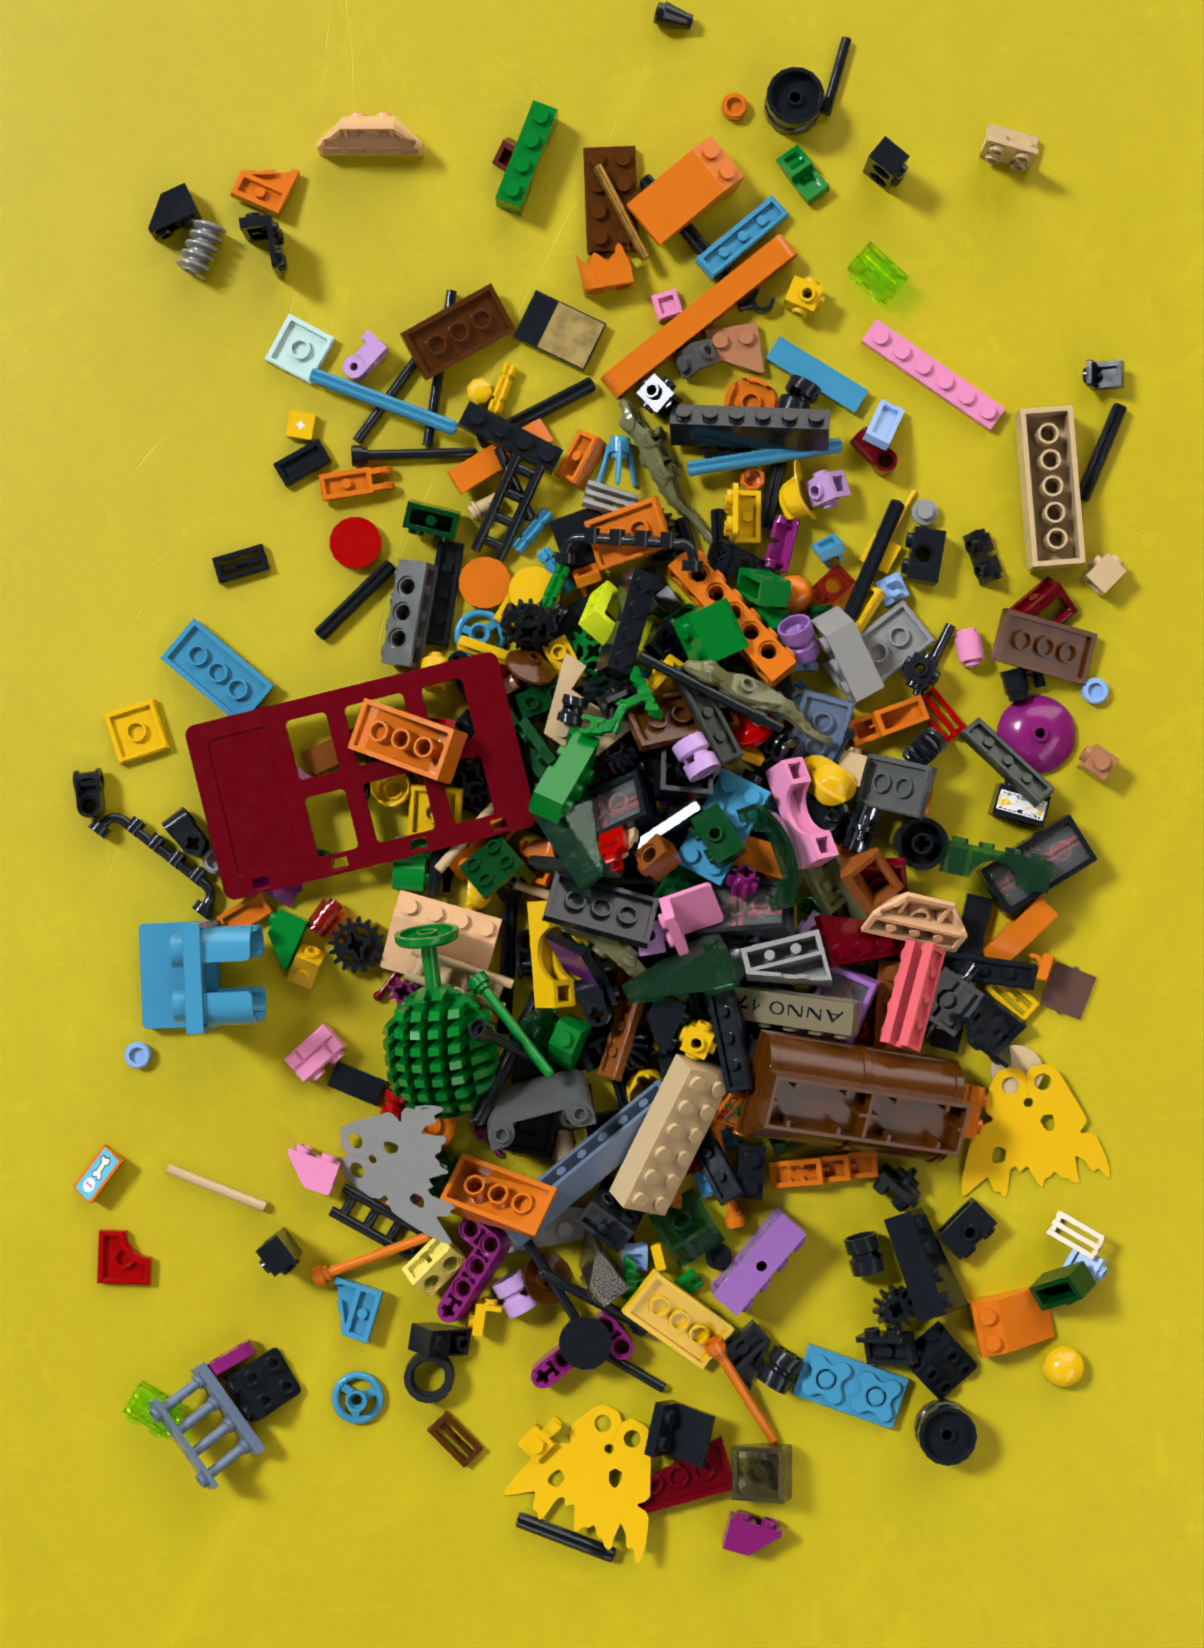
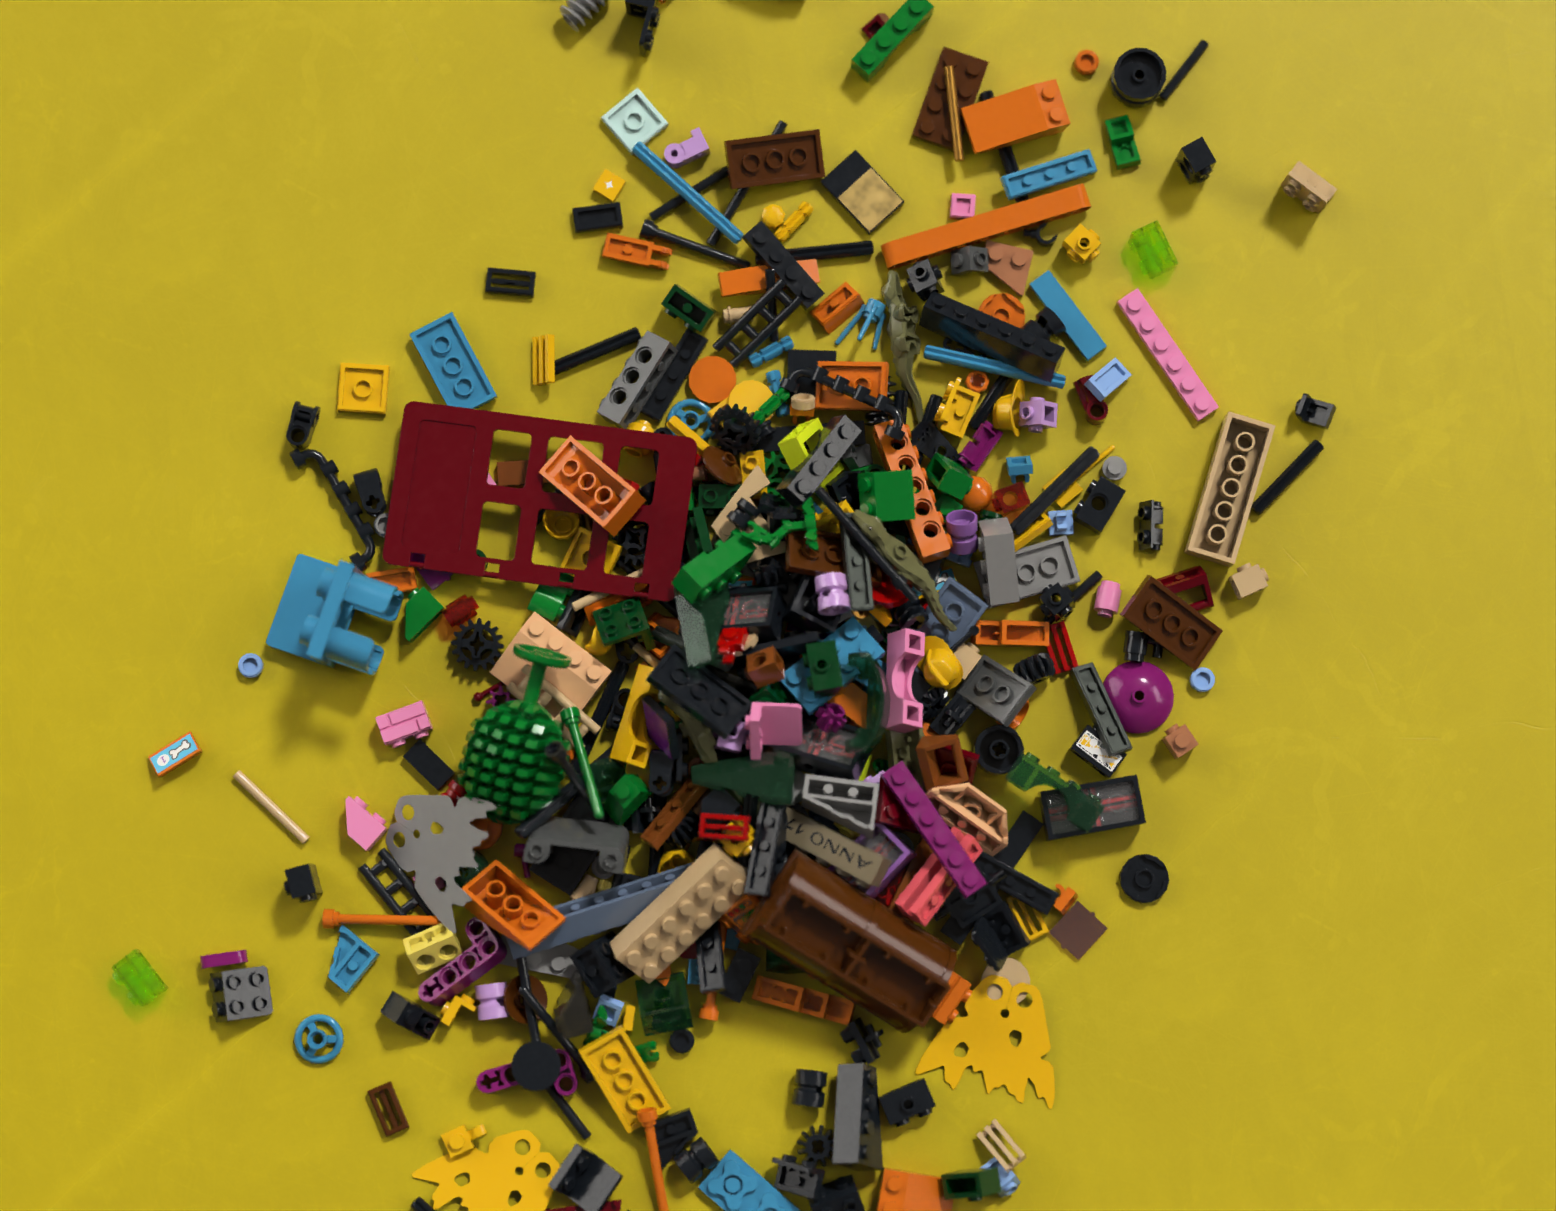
camera: 20 degrees right, 5 degrees down
red tile [97,1229,152,1285] -> none
sand blue fence [148,1362,266,1490] -> none
yellow bracket [287,943,326,990] -> none
red tile [330,517,382,569] -> none
black tyre [404,1353,455,1403] -> none
orange piece [575,242,634,296] -> none
light grey tile [581,480,638,514] -> none
medium lavender brick [710,1206,806,1316] -> none
orange slope [981,896,1059,960] -> none
none -> yellow tile [532,334,555,386]
none -> red tile [698,813,751,842]
none -> tan tile [791,393,815,410]
none -> magenta plate [881,761,987,899]
none -> black tile [1120,854,1169,903]

